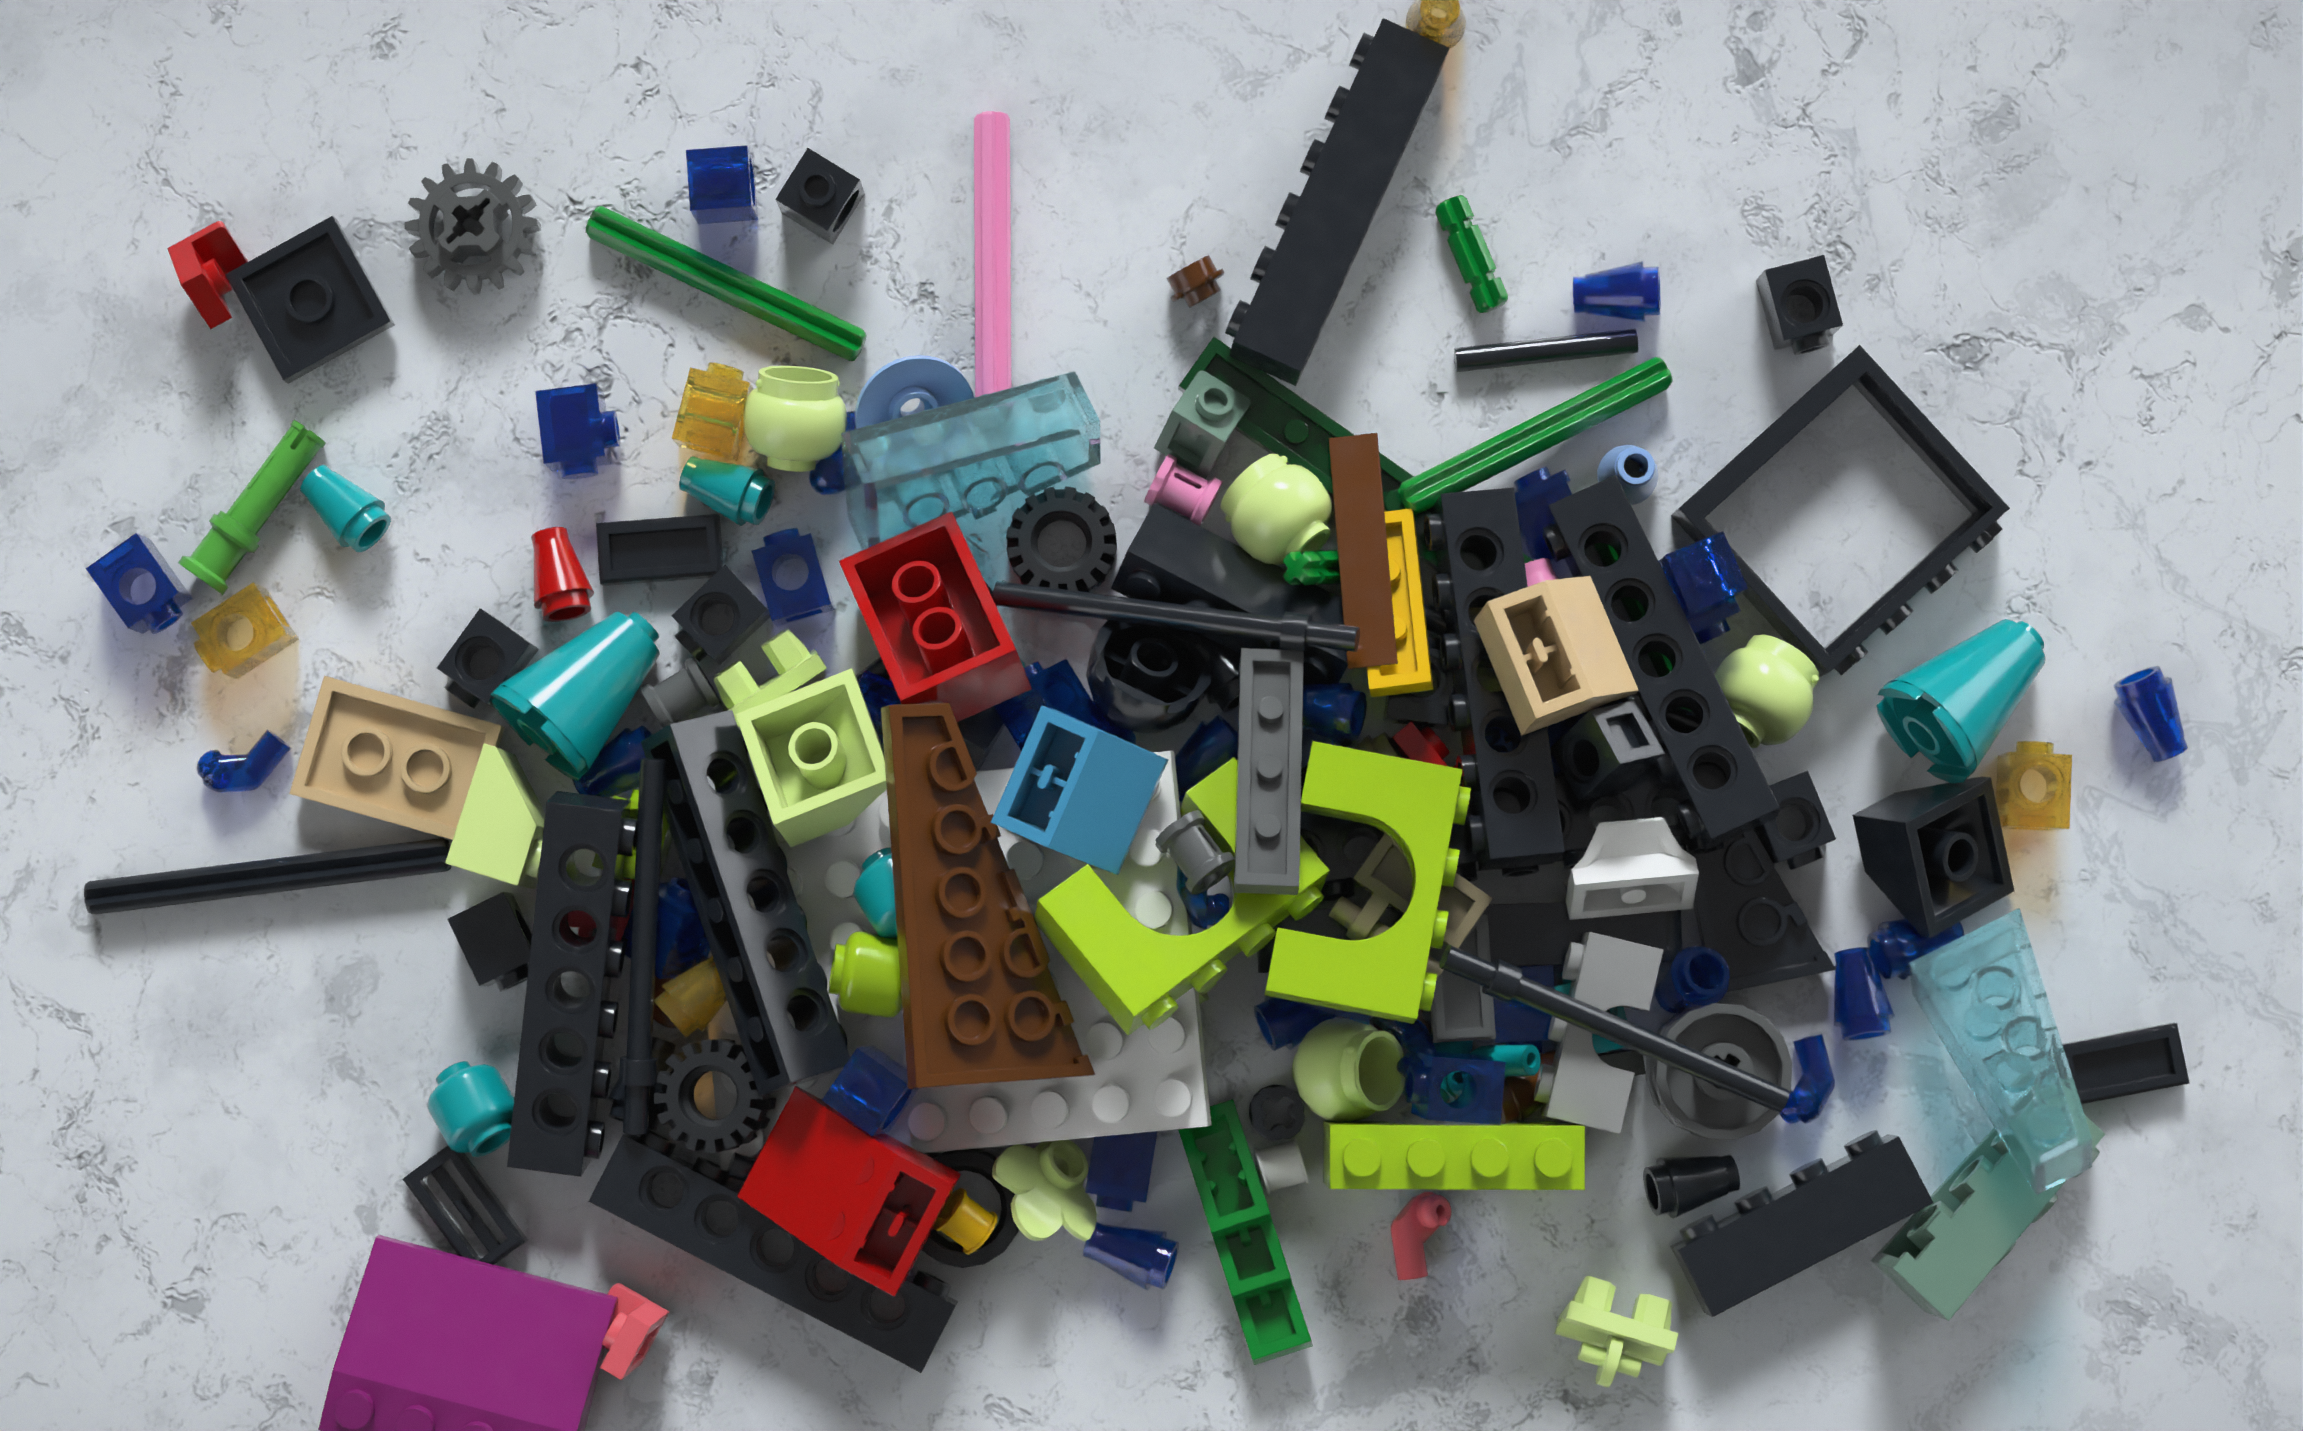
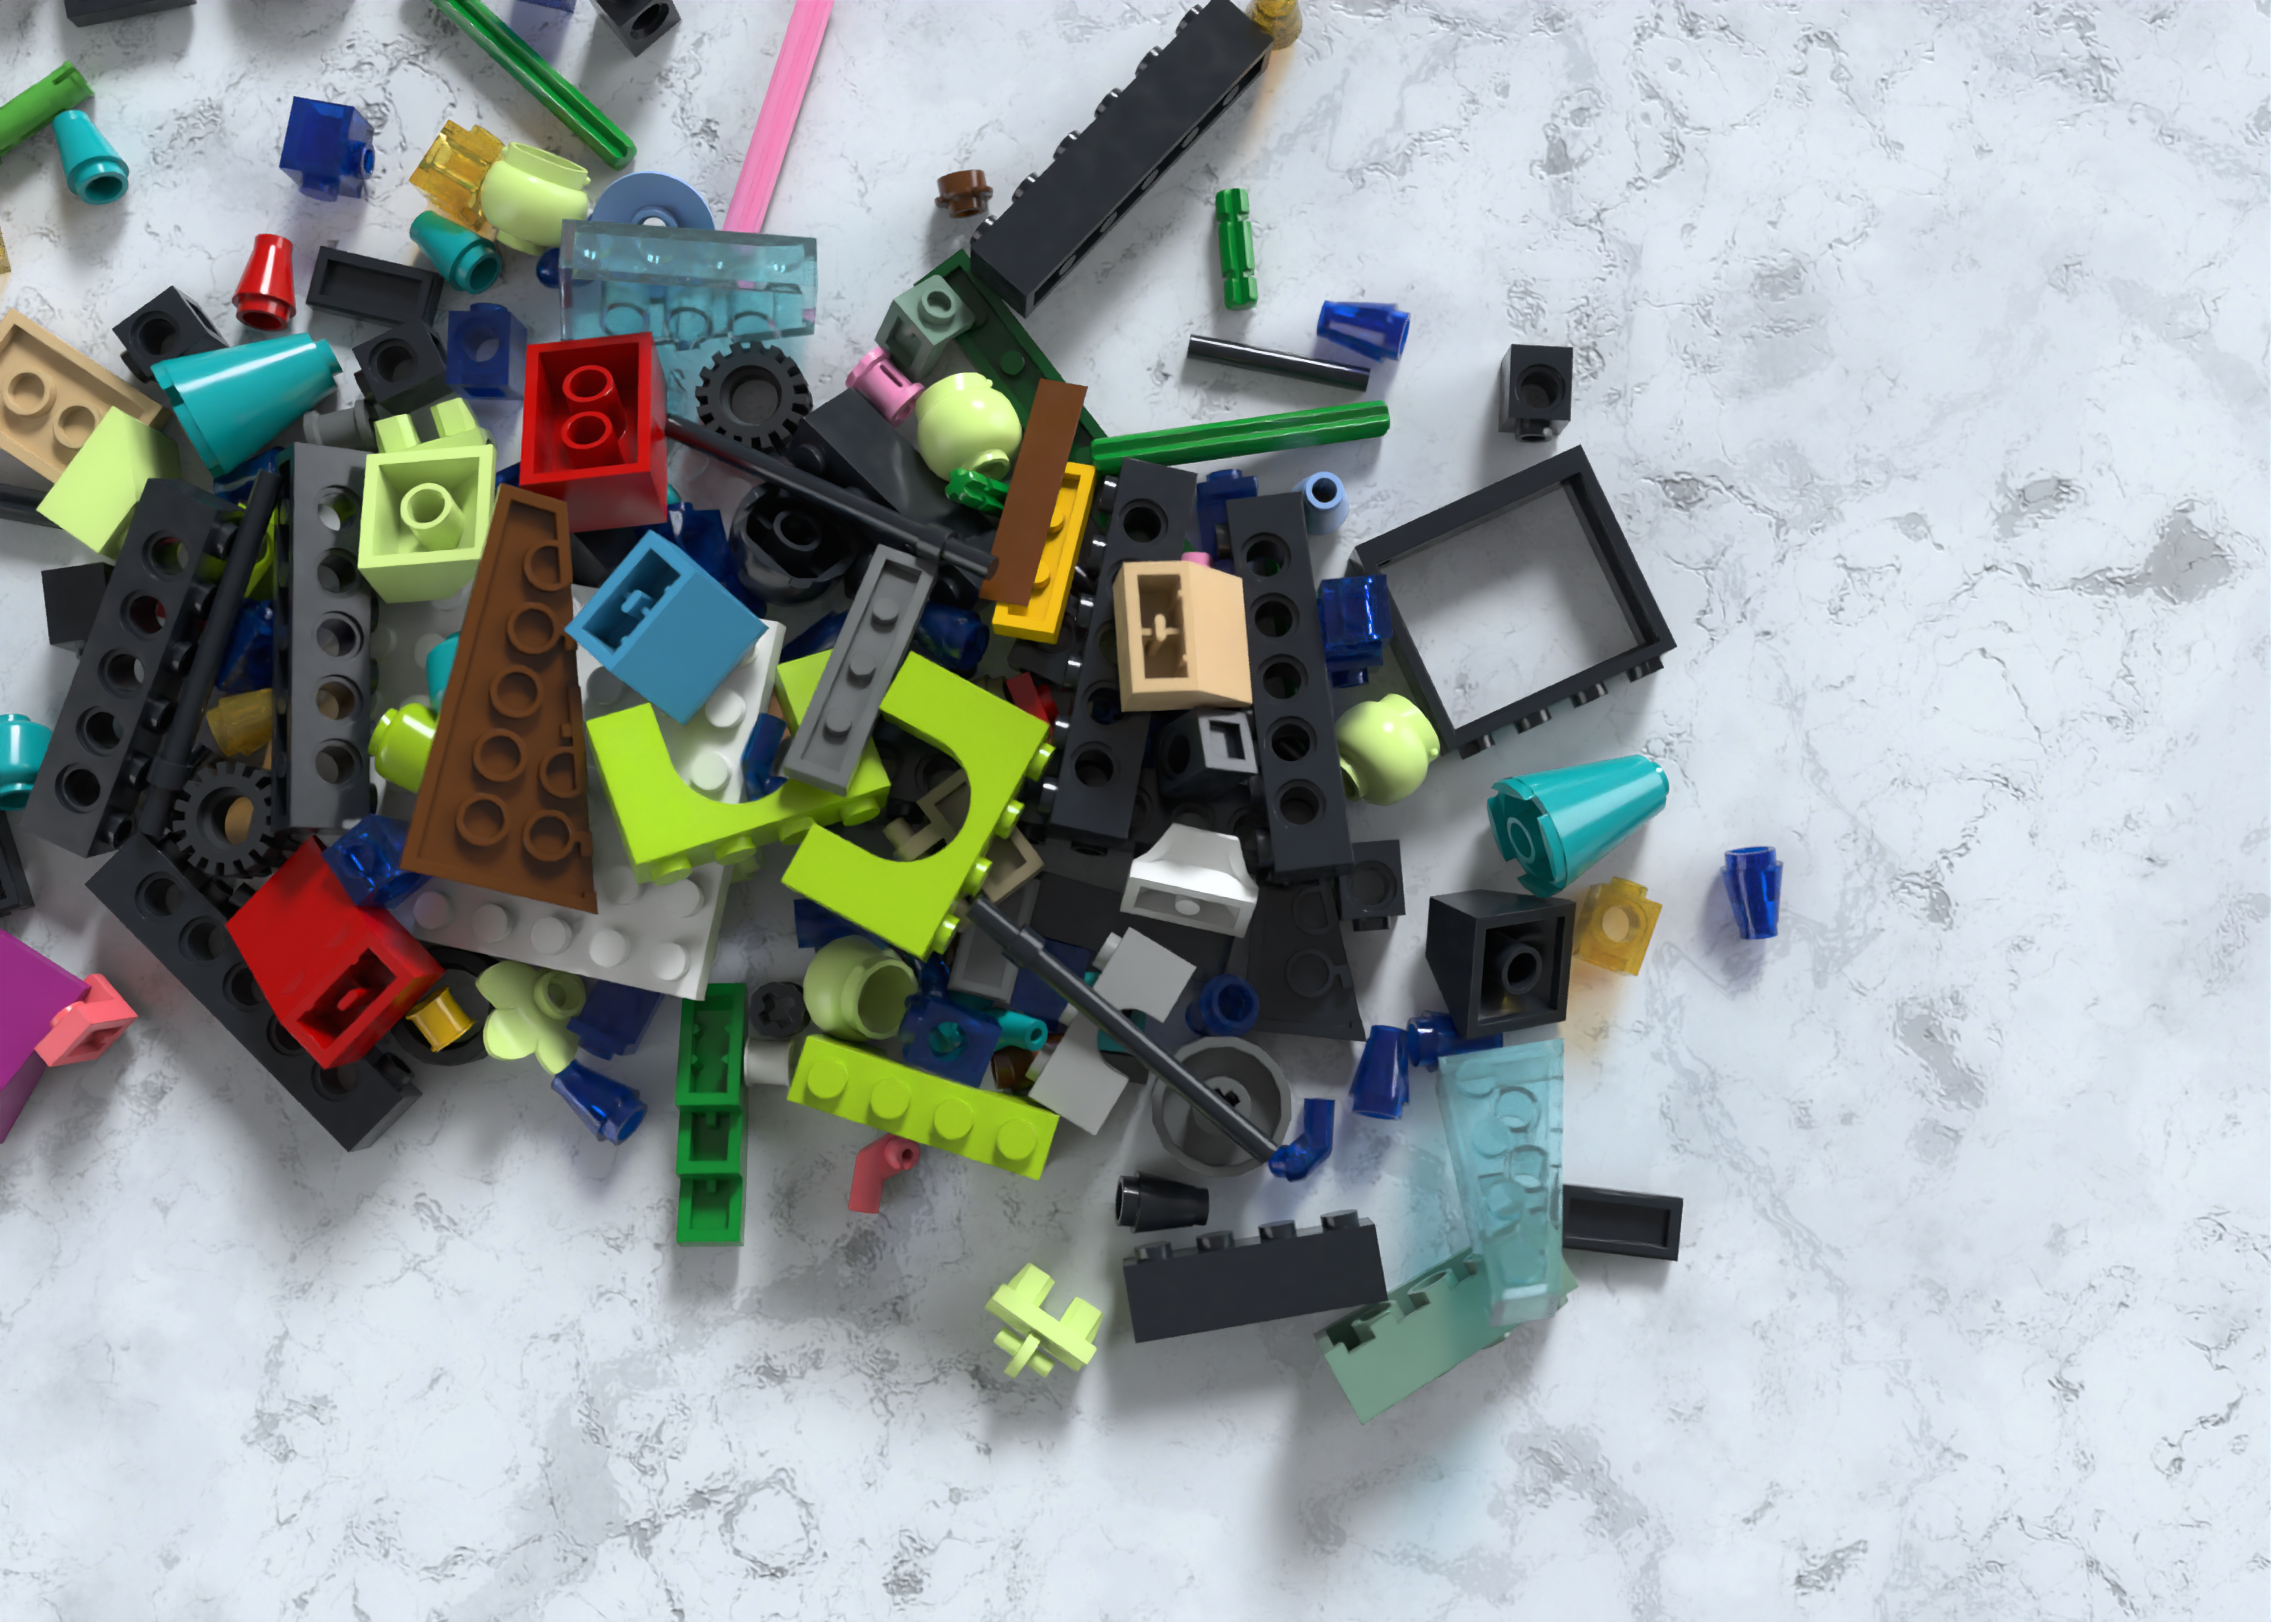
camera: 20 degrees right, 0 degrees up
dark grey bush [1155,810,1235,895] -> none

